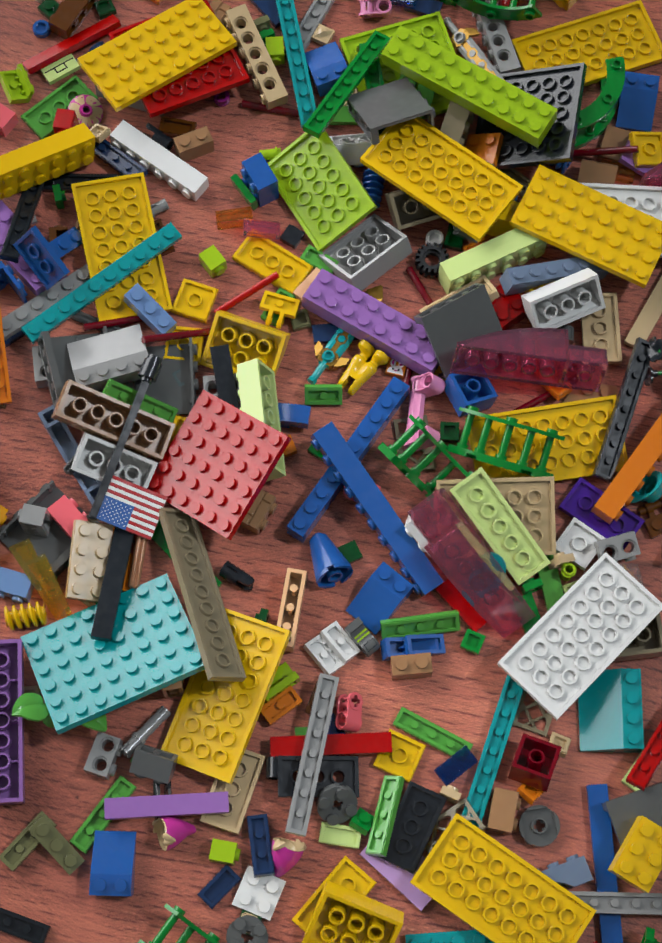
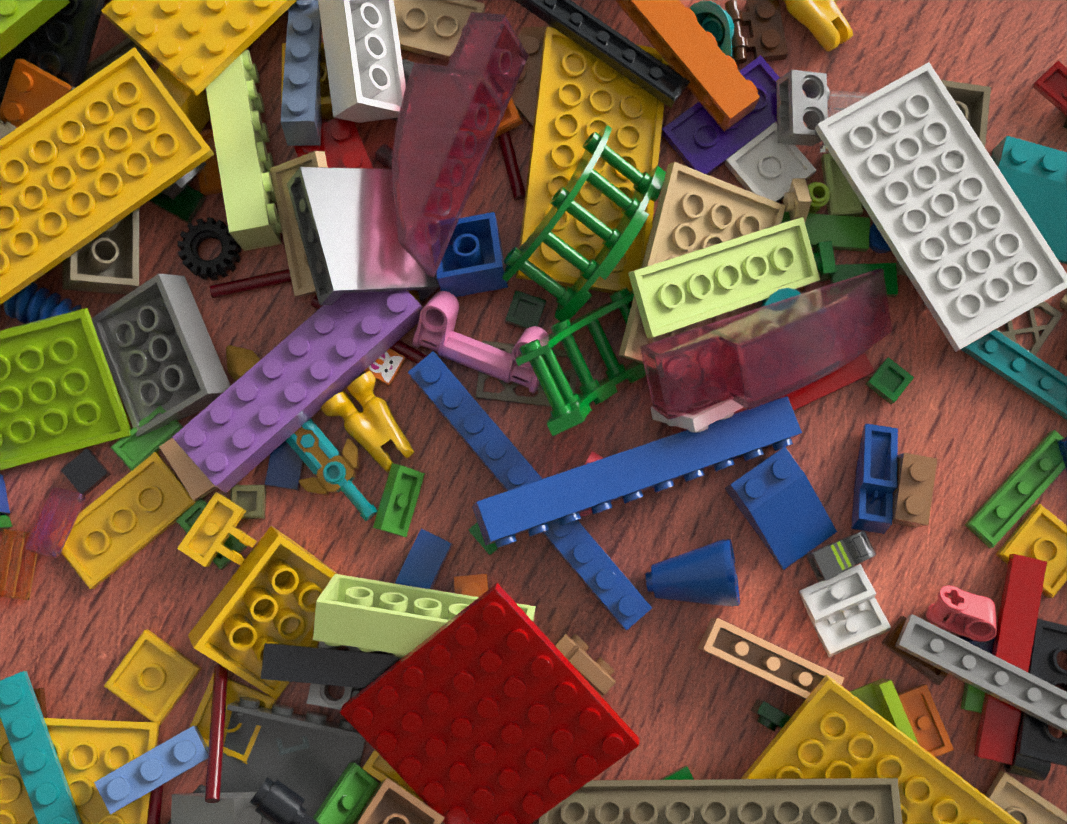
camera: 75 degrees left, 10 degrees up
lime brick [198,244,227,278] -> none
red bar [213,272,280,314] -> none
black hinge [219,561,254,592] -> none
dark green tile [337,540,363,564] -> none
bright green tile [380,610,460,640] -> none
white tile [425,230,444,247] -> none

